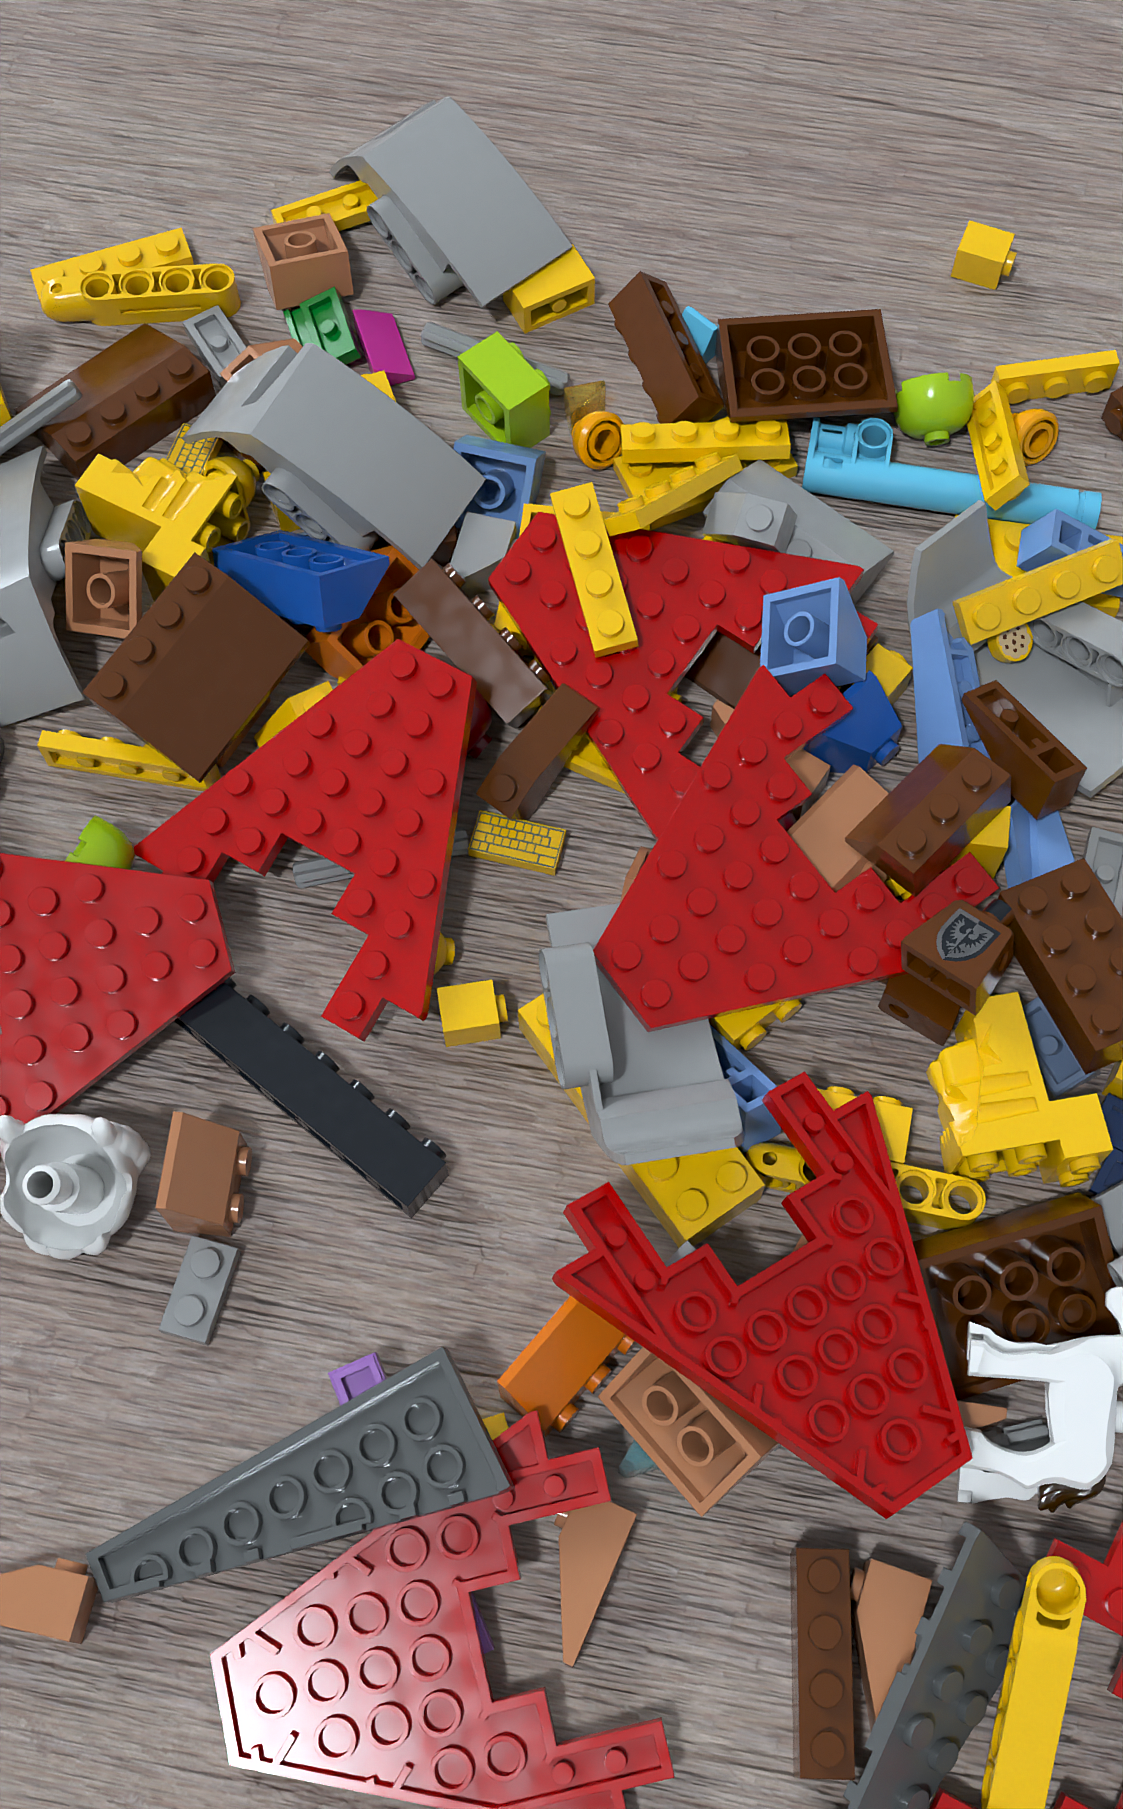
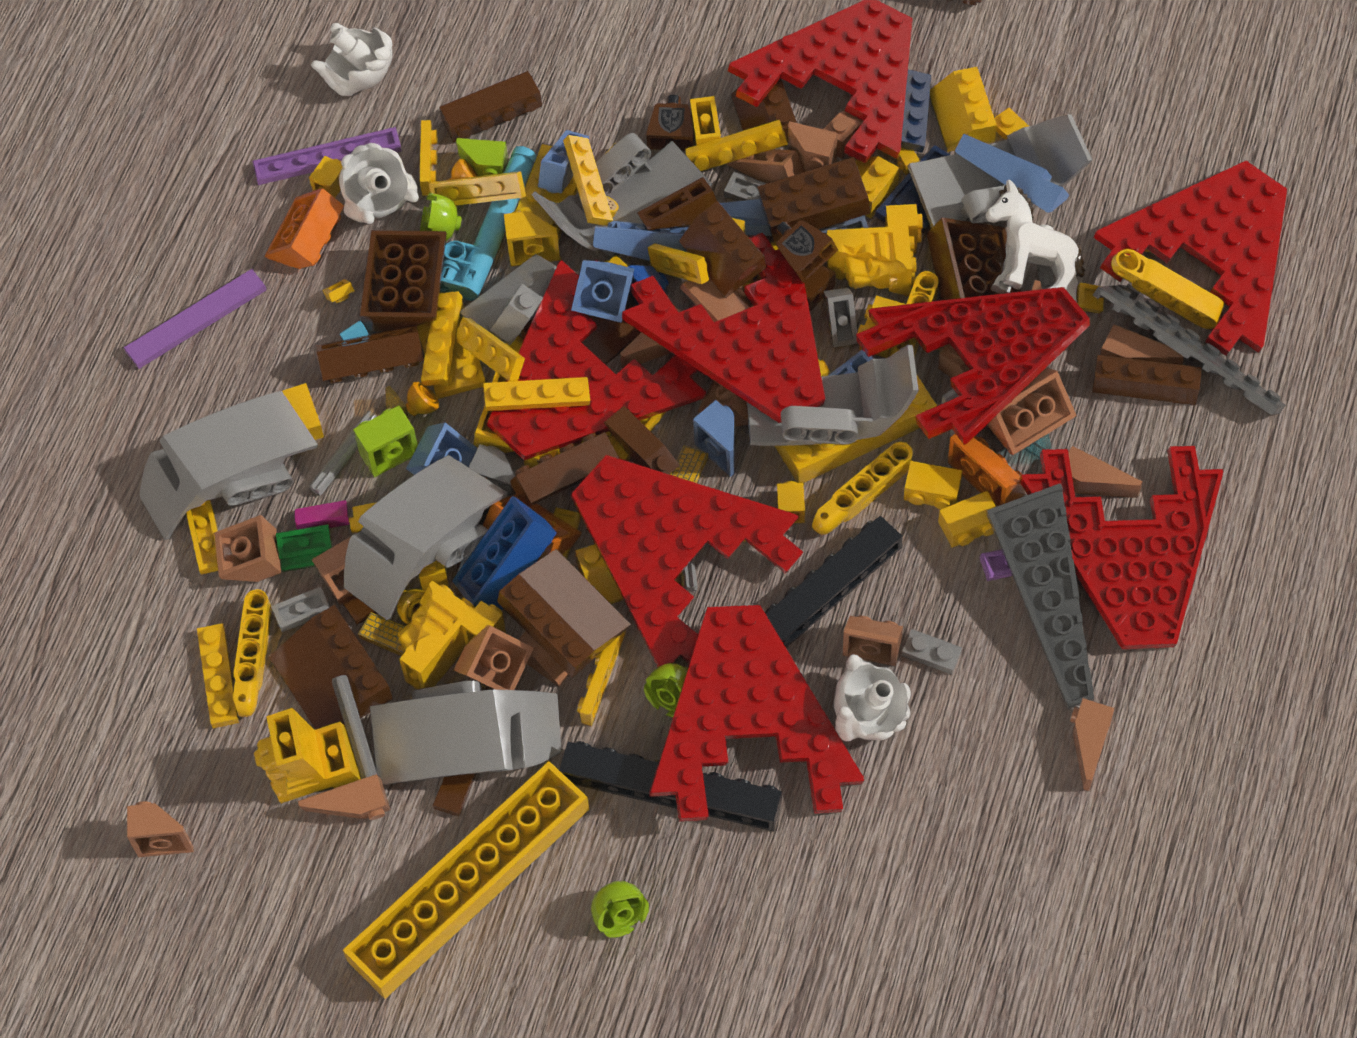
camera: 80 degrees left, 5 degrees down
none -> medium lavender tile [124,269,266,369]
none -> medium lavender tile [252,127,402,185]
none -> orange slope [265,188,344,269]
none -> yellow plate [322,279,354,303]
none -> white piece [339,143,419,224]
none -> lime slope [456,138,508,176]
none -> yellow slope [504,211,561,267]
none -> yellow plate [647,243,709,284]
none -> medium blue slope [693,400,735,477]
none -> yellow piece [812,442,913,535]
none -> light grey slope [823,288,858,347]
none -> yellow brick [904,461,963,509]
none -> yellow brick [938,491,996,548]
none -> yellow plate [1076,283,1104,314]

